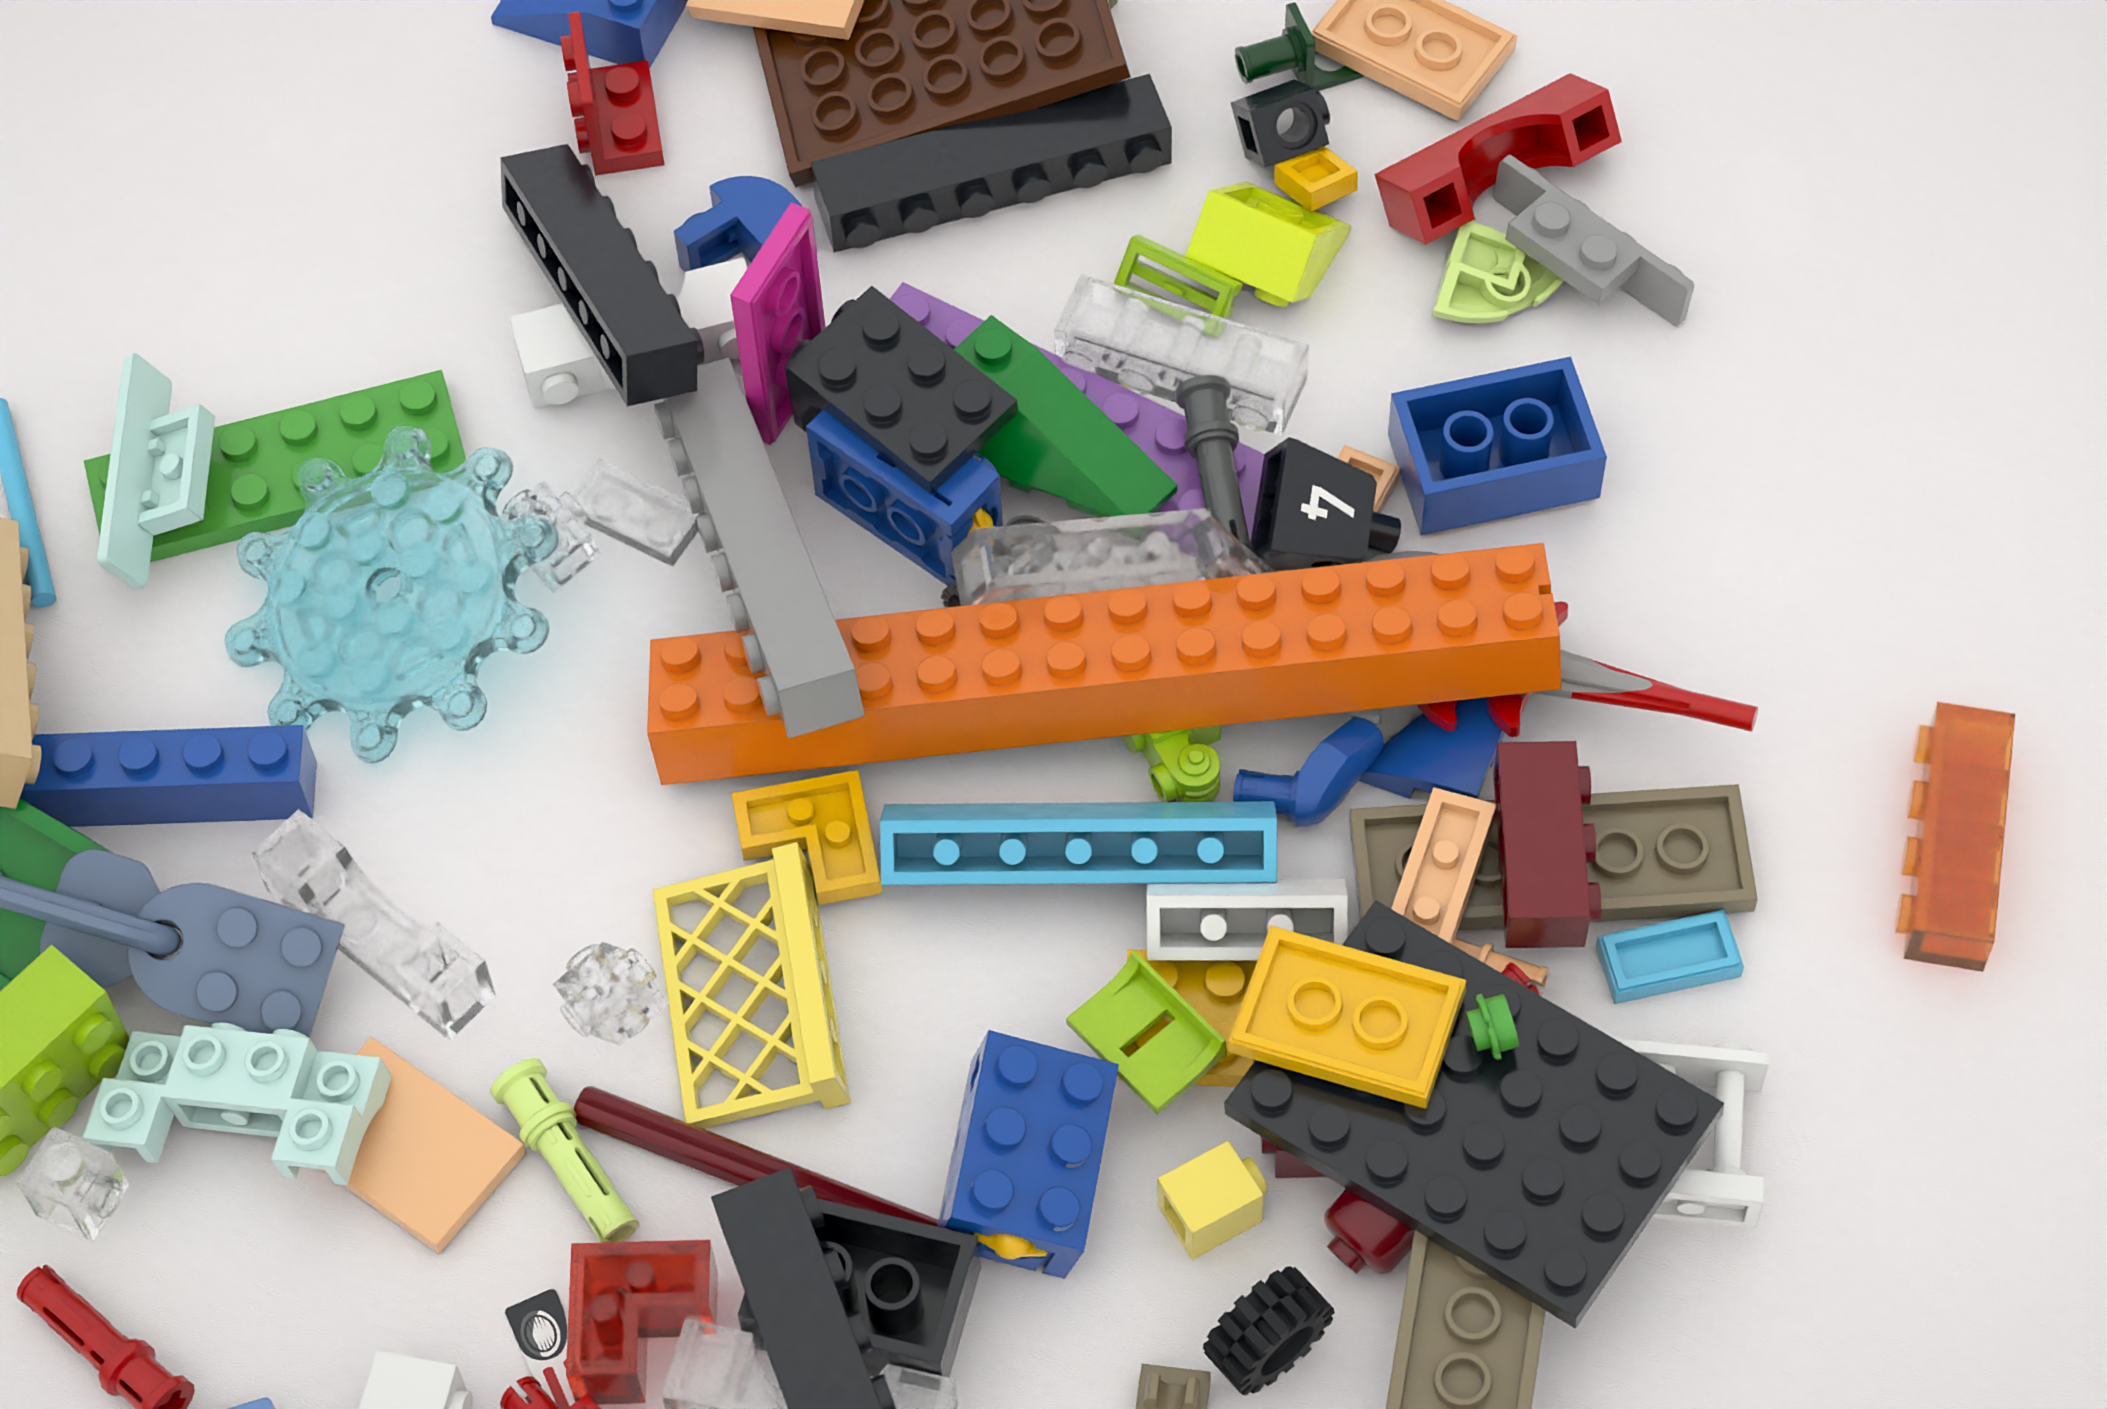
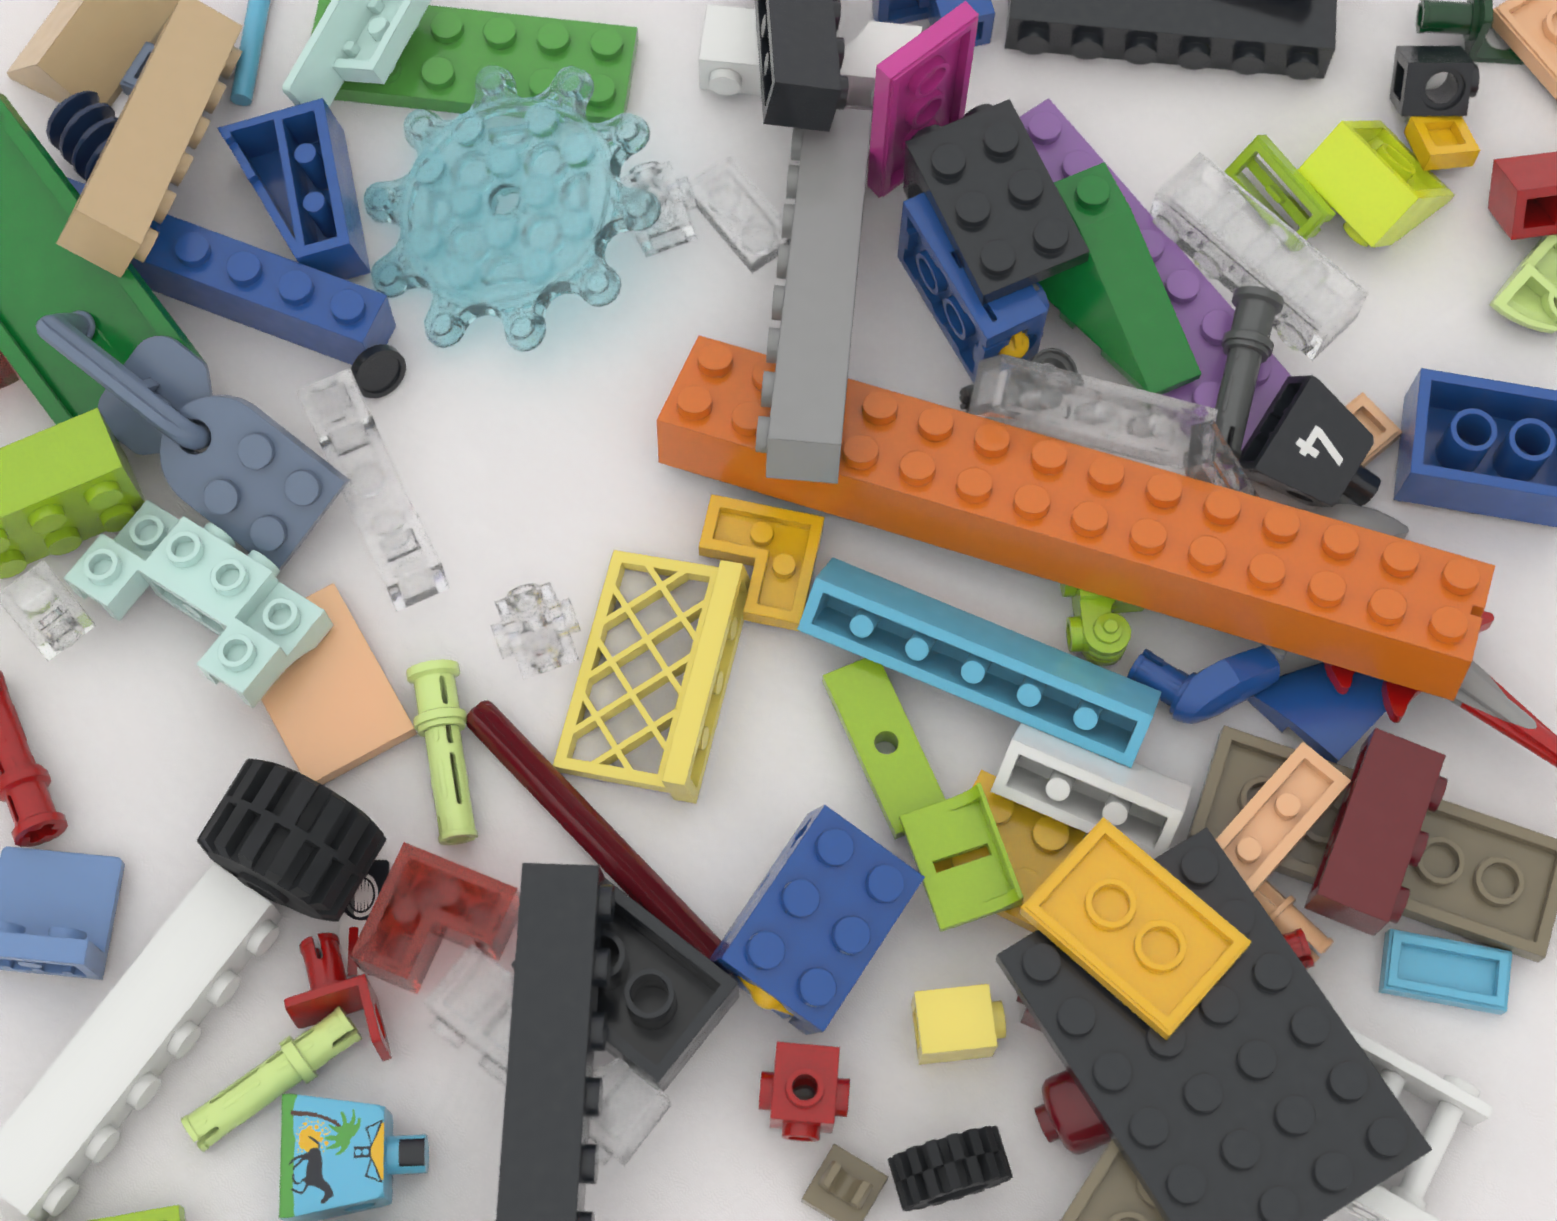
camera: 20 degrees right, 10 degrees up
bright green plate [1466,993,1520,1060] -> none
none -> black wheel [197,758,387,922]
none -> blue wedge [217,98,371,280]
none -> black piece [350,344,406,398]
none -> red brick [758,1042,850,1142]
none -> lime tile [822,658,946,839]

